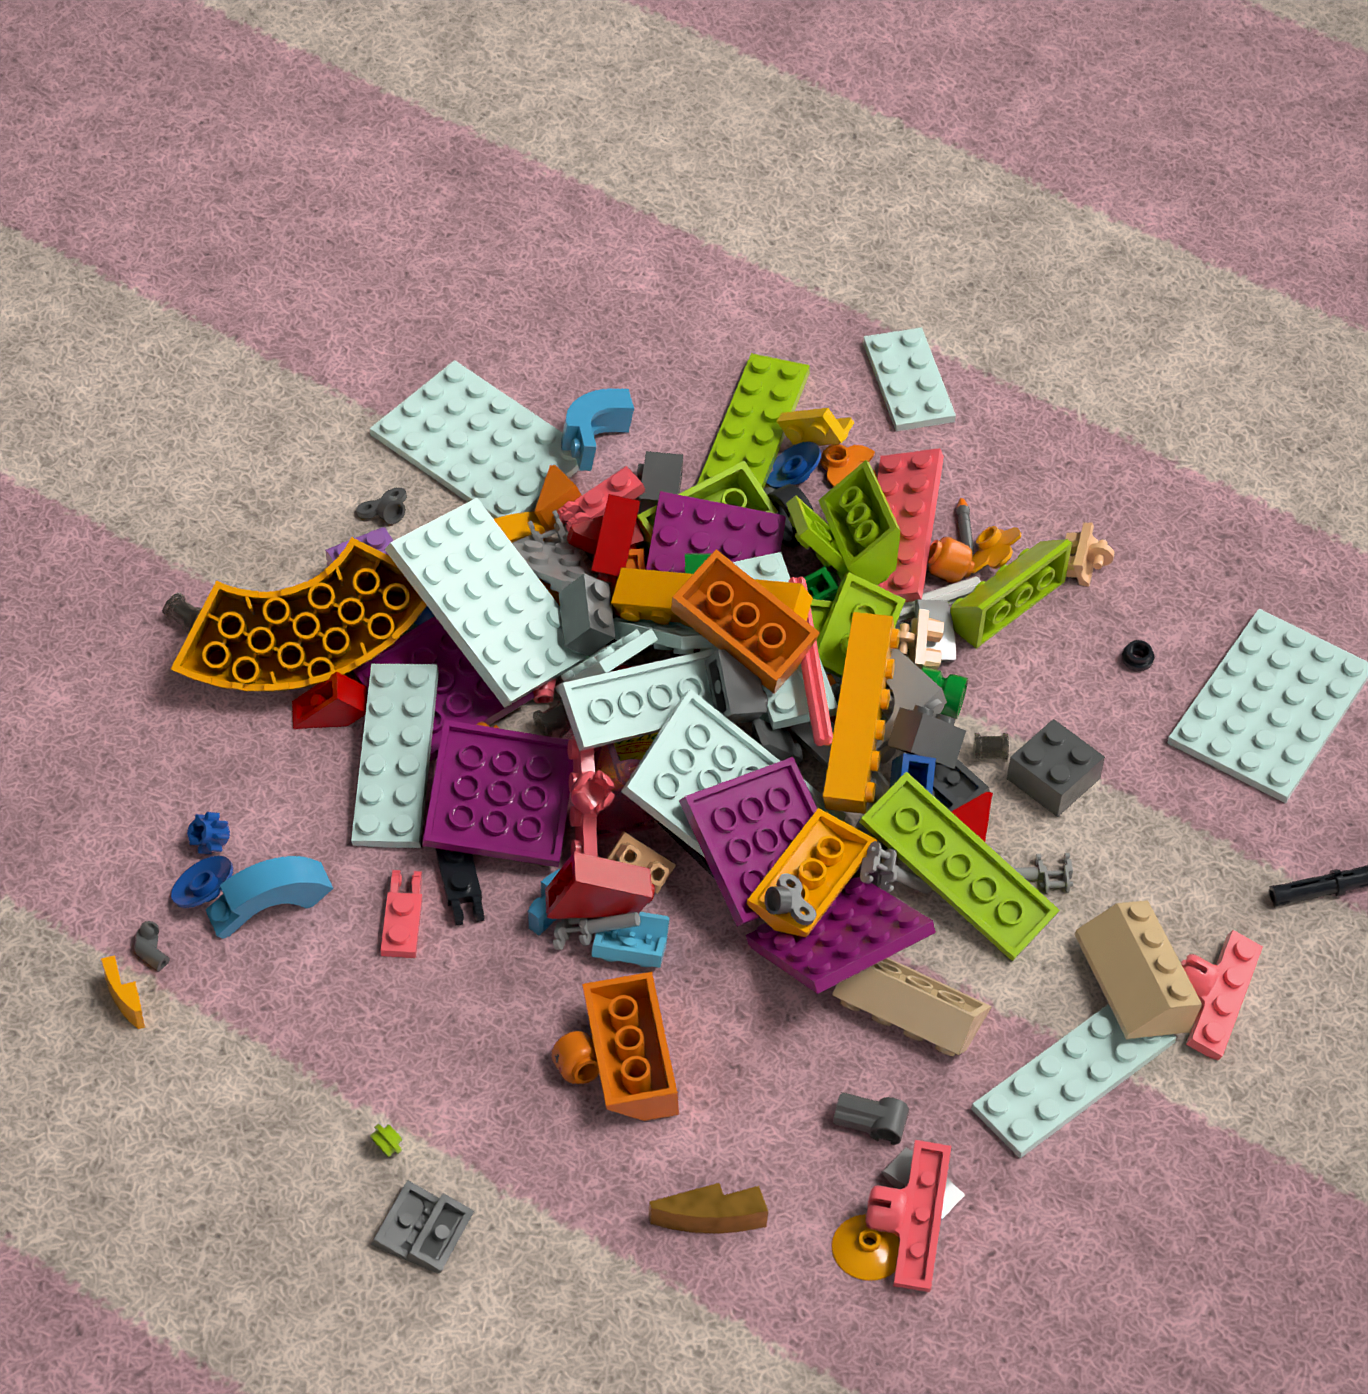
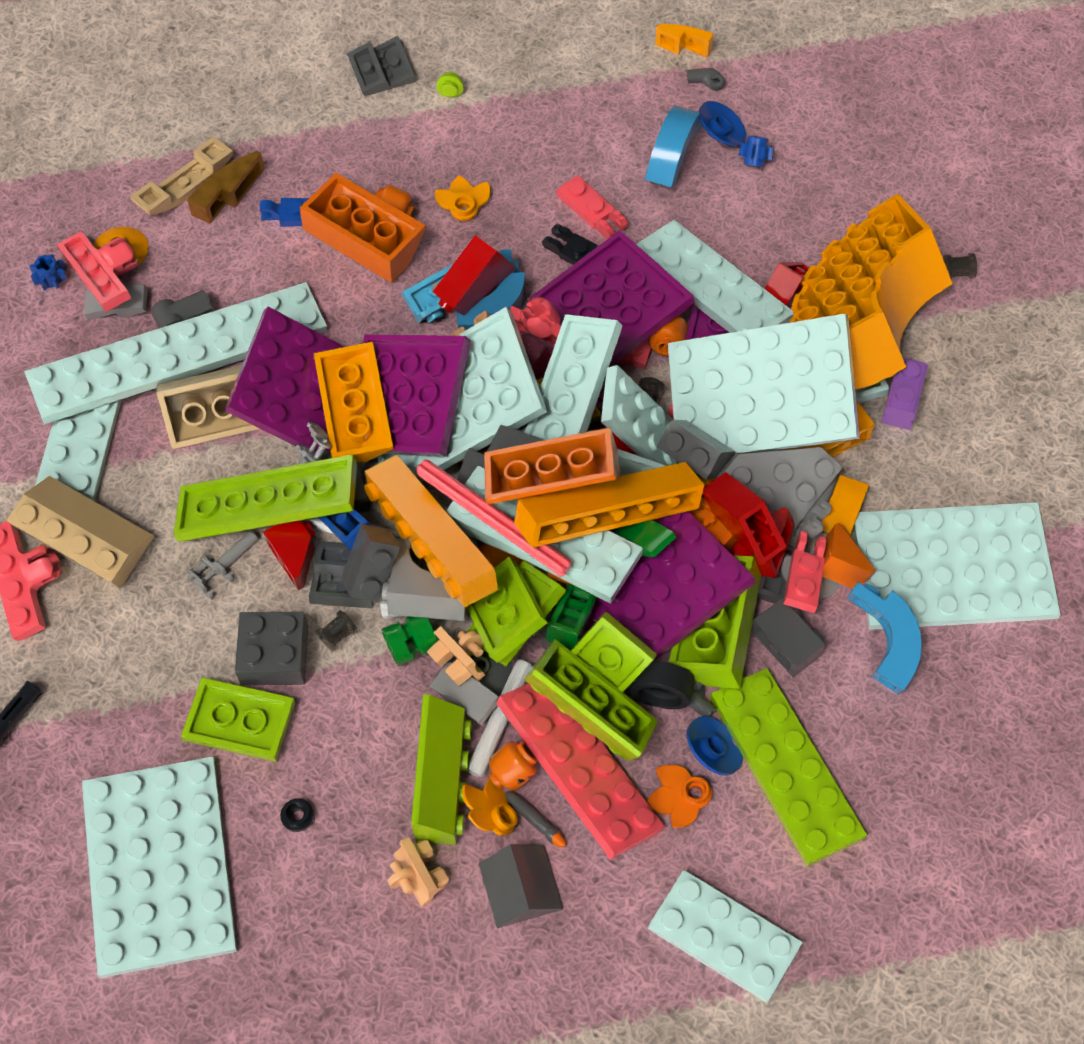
camera: 140 degrees right, 10 degrees up
dark grey piece [356,487,407,524] -> none
dark grey piece [765,873,817,925] -> none
yellow bracket [776,408,854,446] -> none
none -> light aqua plate [24,282,327,424]
none -> blue gear [29,254,67,291]
none -> tan slope [130,136,233,215]
none -> lime plate [181,677,296,762]
none -> blue plate [259,198,309,227]
none -> light orange plate [435,175,491,221]
none -> dark grey slope [479,844,563,929]

